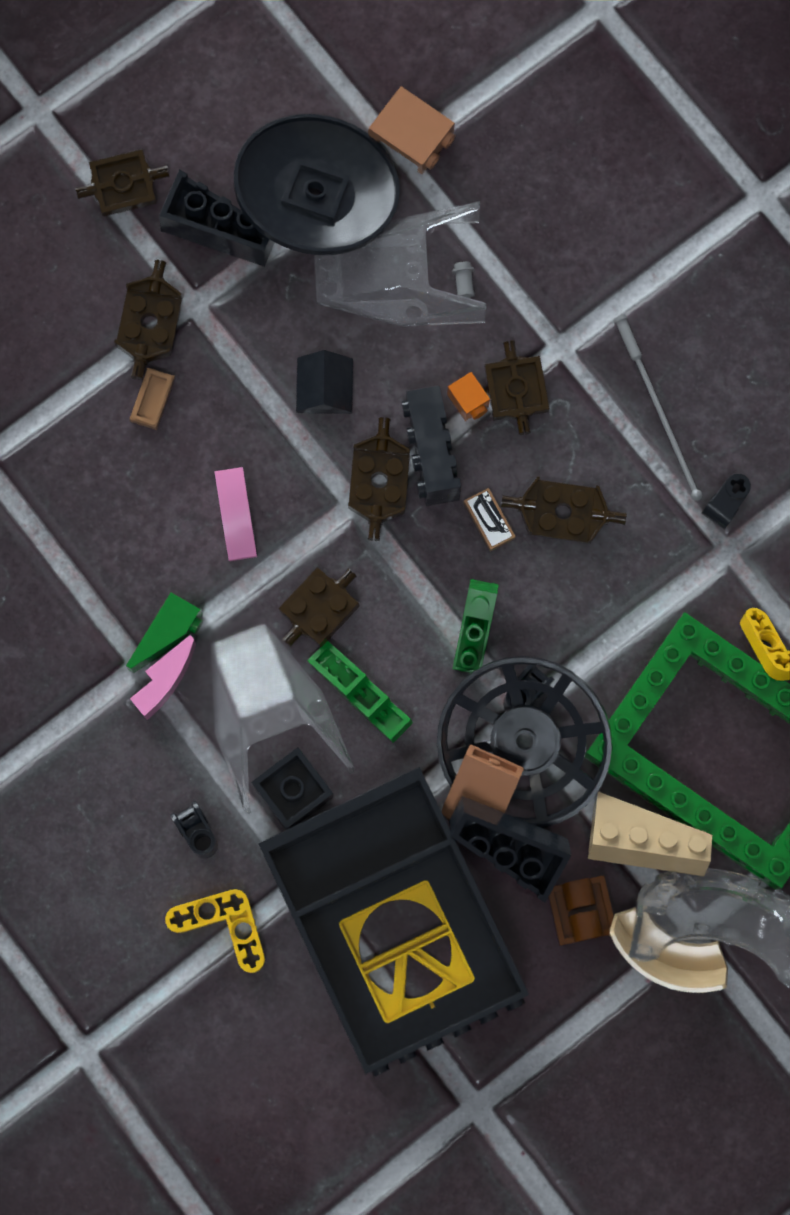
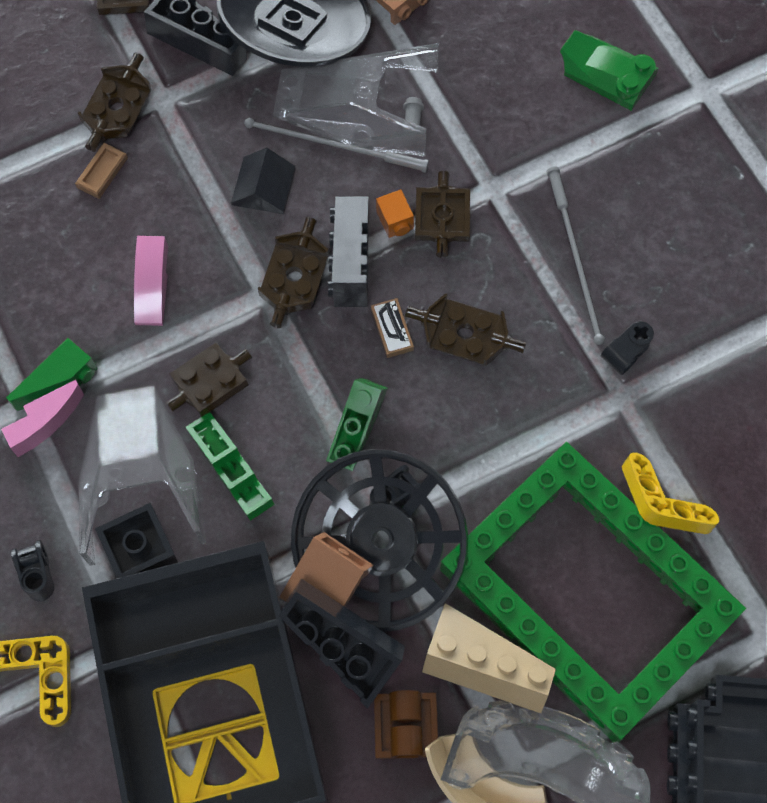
camera: 15 degrees right, 10 degrees down
none -> light grey piece [244,118,429,173]
none -> green slope [560,30,659,111]

